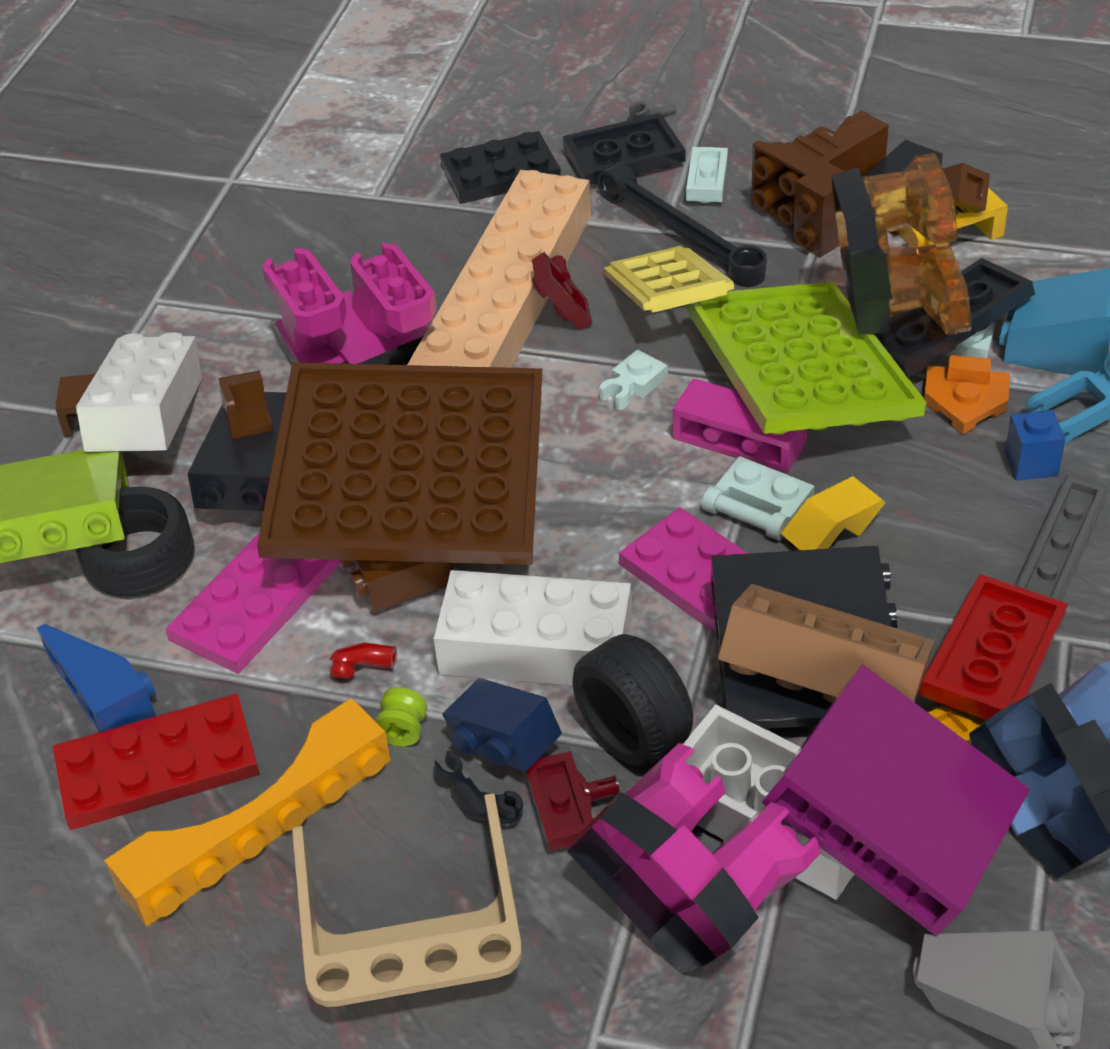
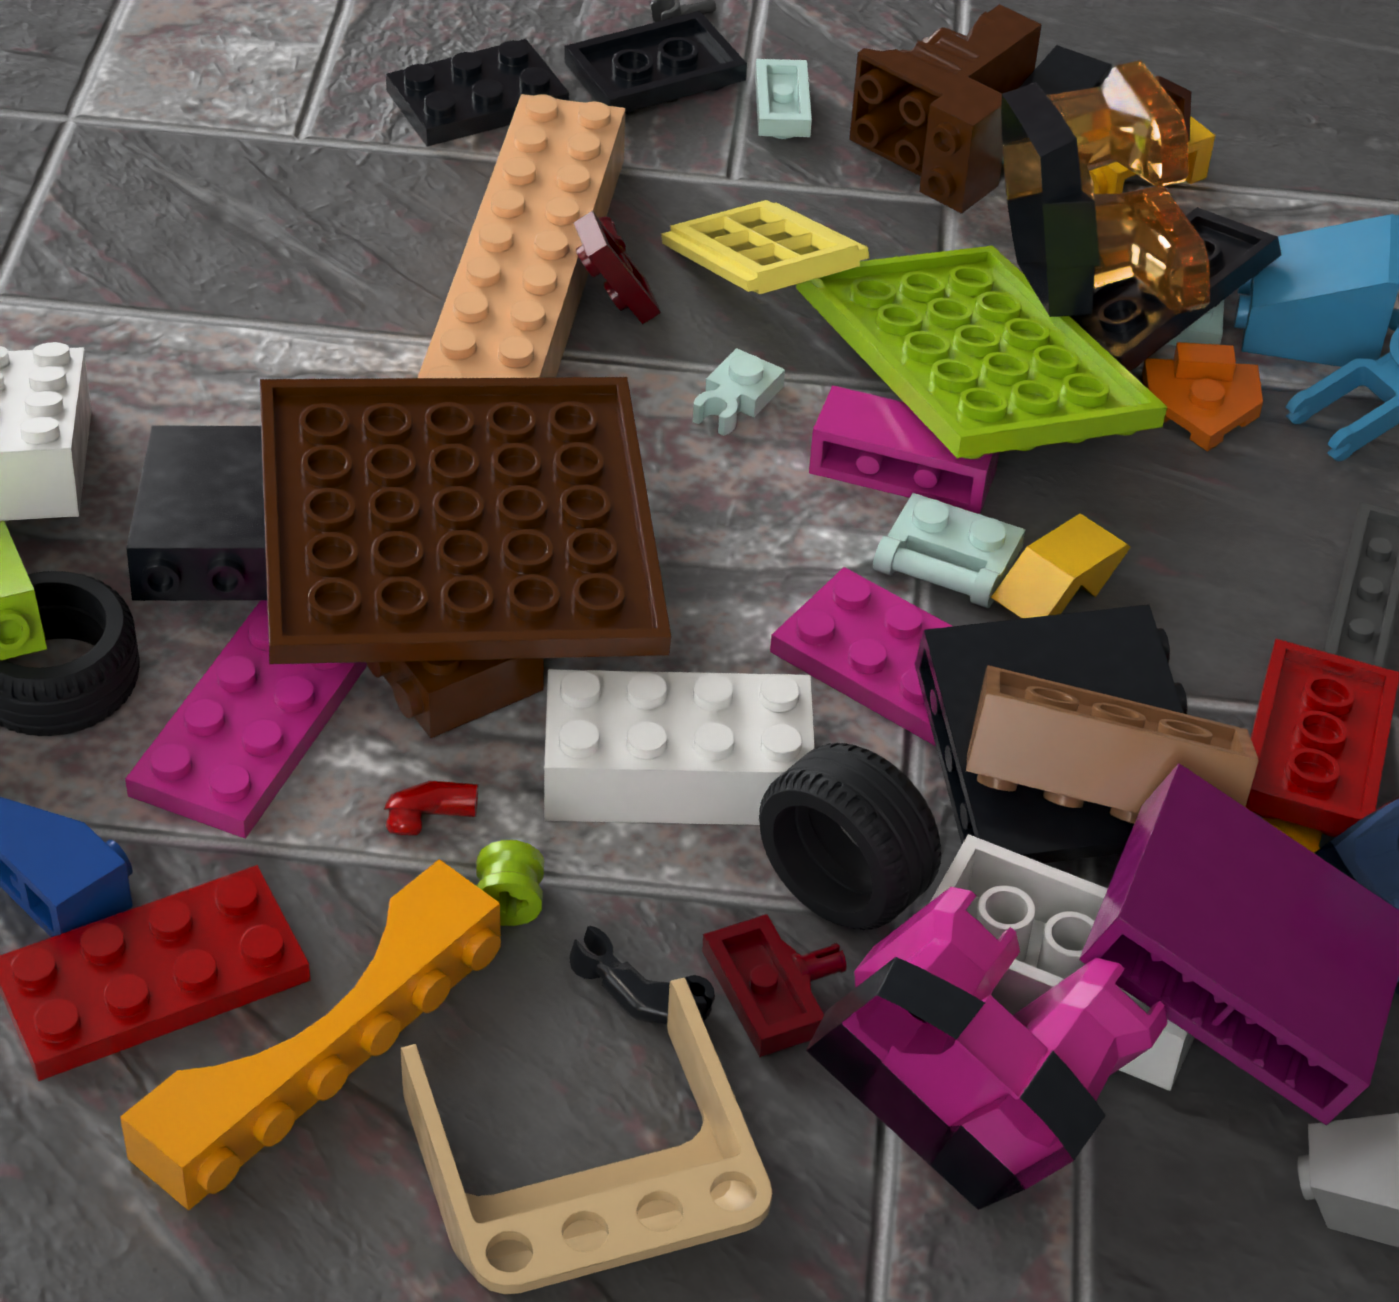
camera: 15 degrees left, 0 degrees up
reddish brown panel [218,370,273,439] -> none
dark pink piece [262,243,437,365] -> none
dark blue brick [442,678,562,772] -> none
black piece [597,162,767,287] -> none
blue brick [1005,410,1066,481] -> none

